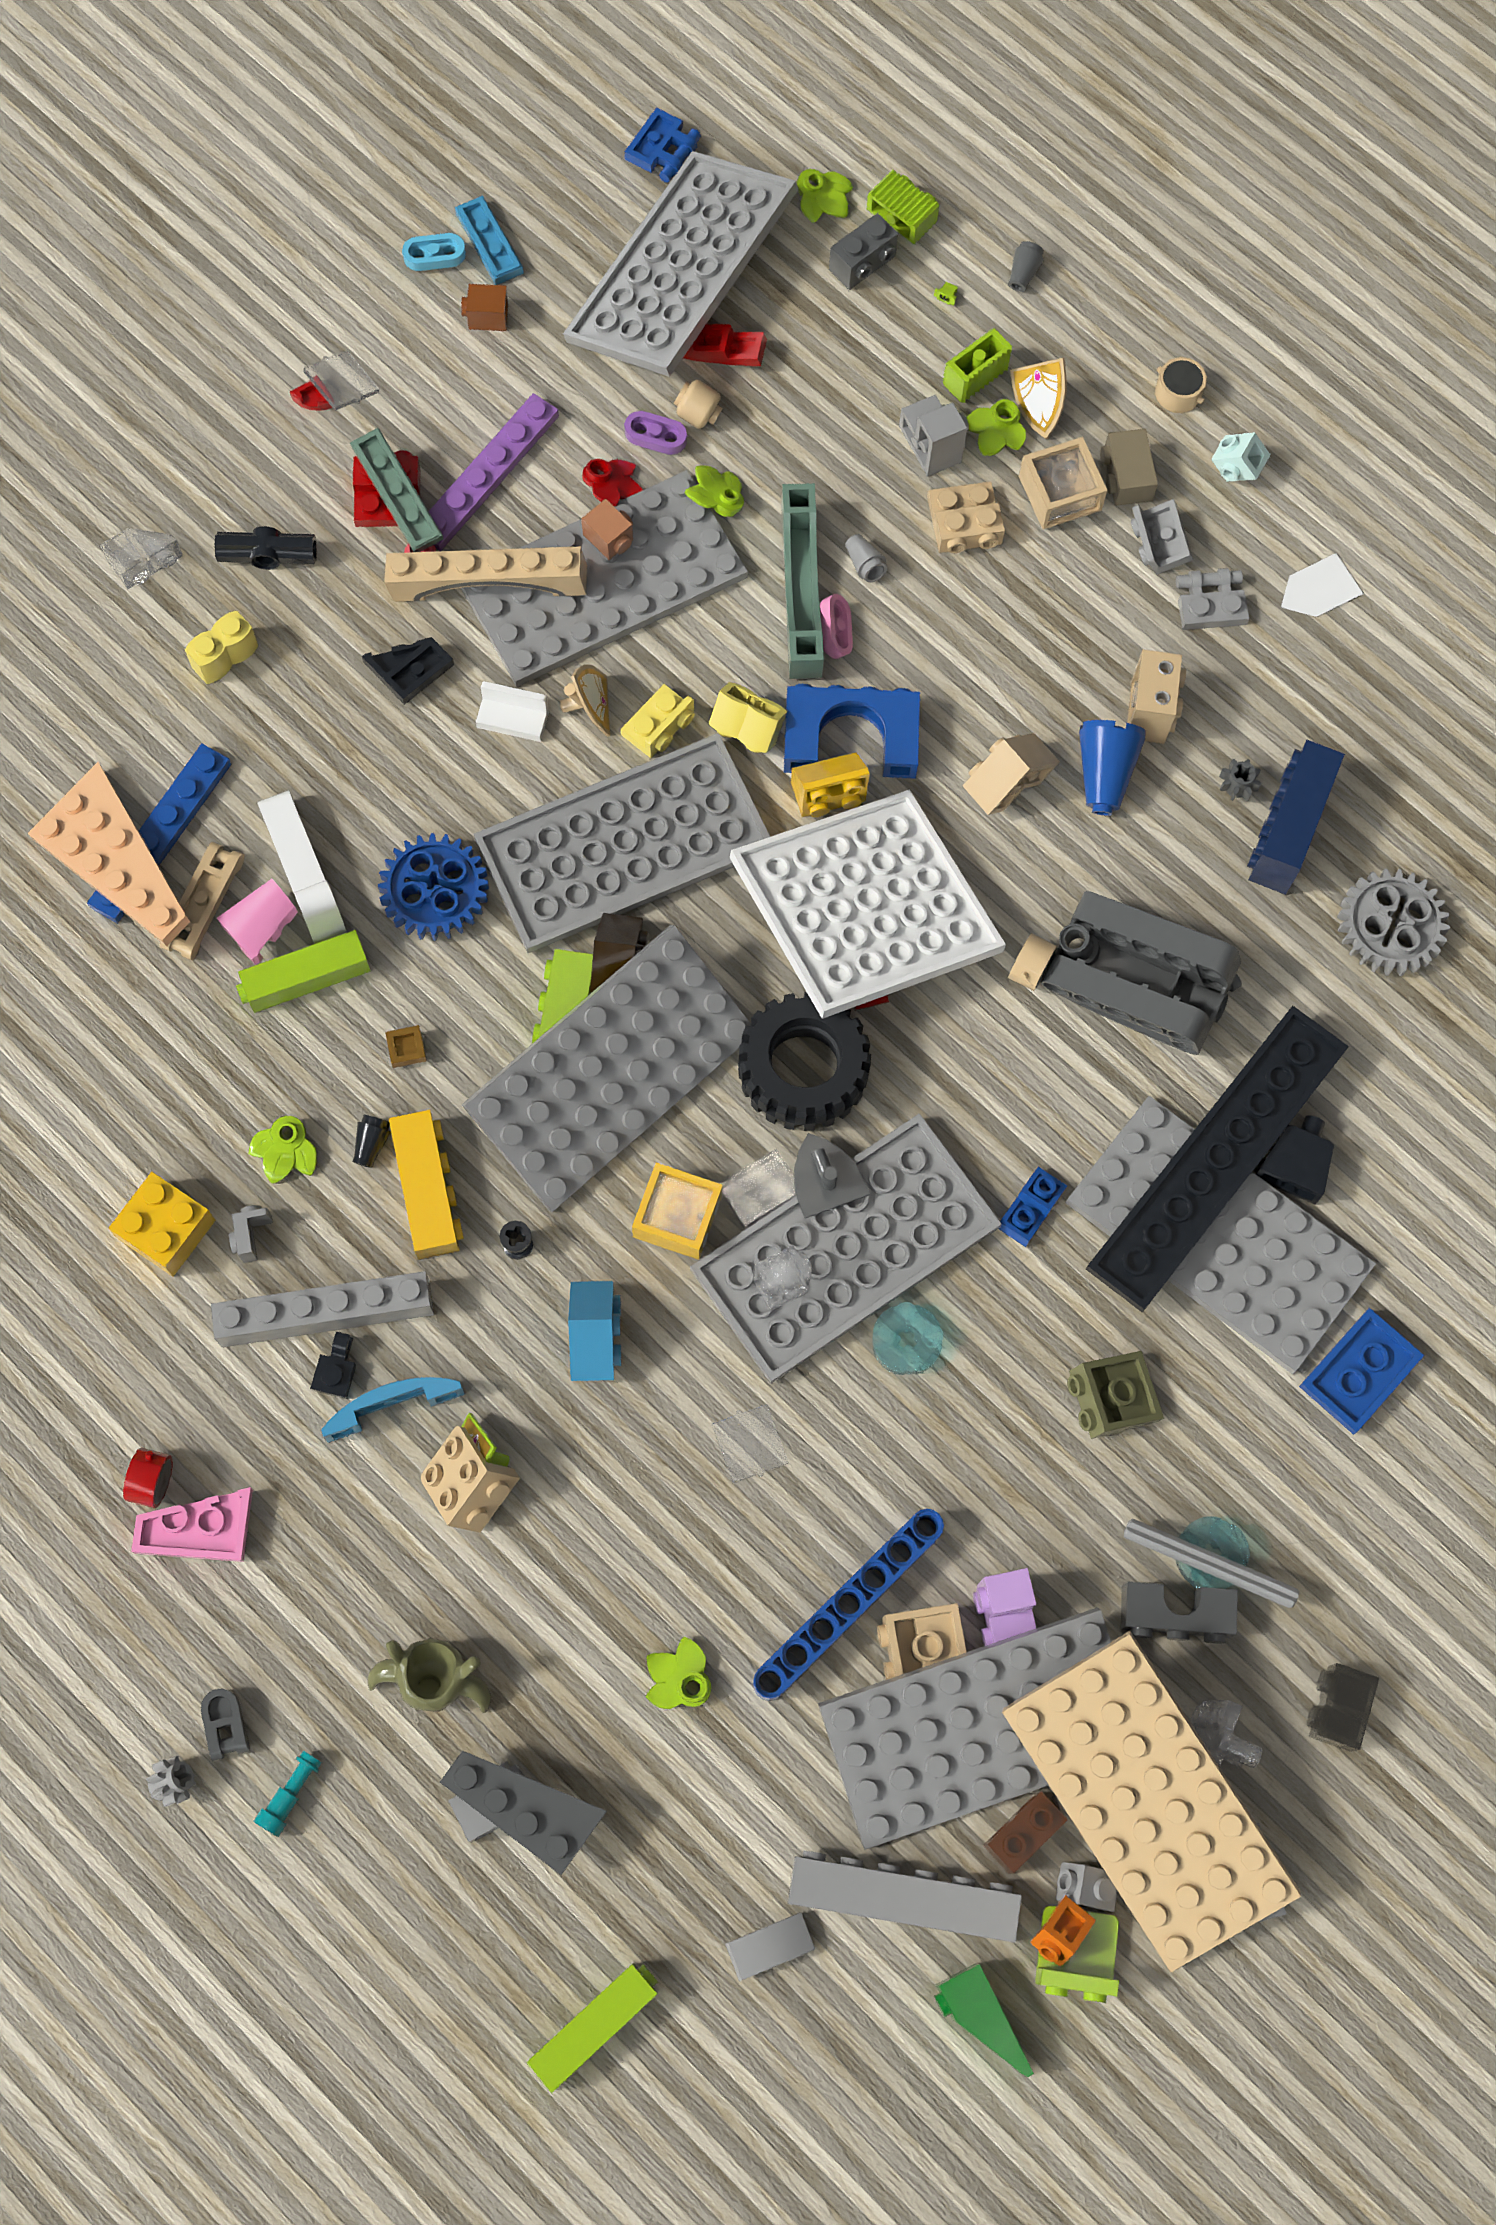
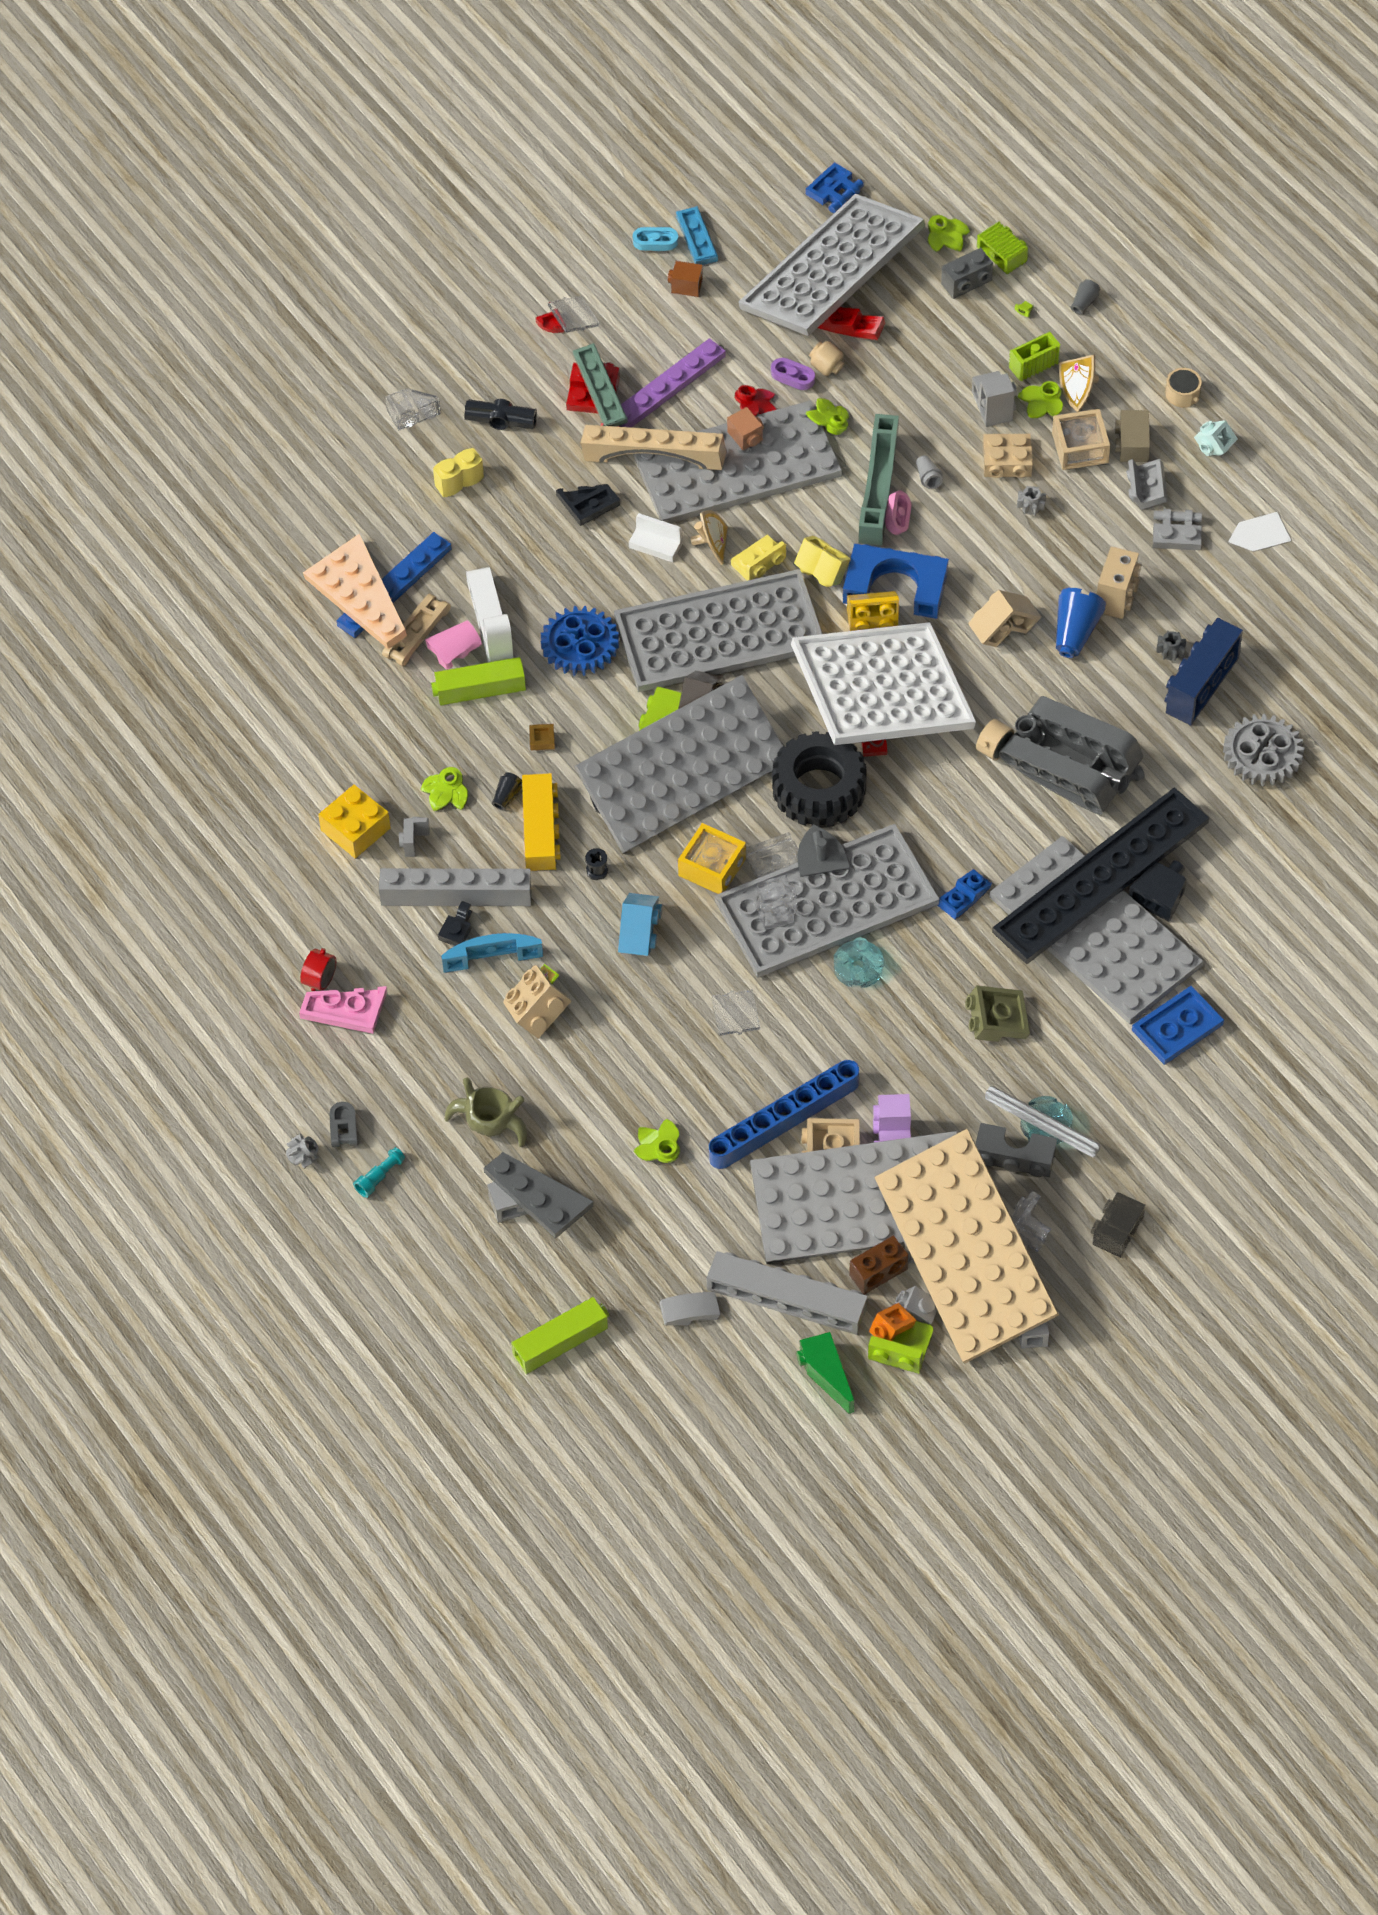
camera: 15 degrees right, 15 degrees down
none -> light grey gear [1017,486,1046,515]

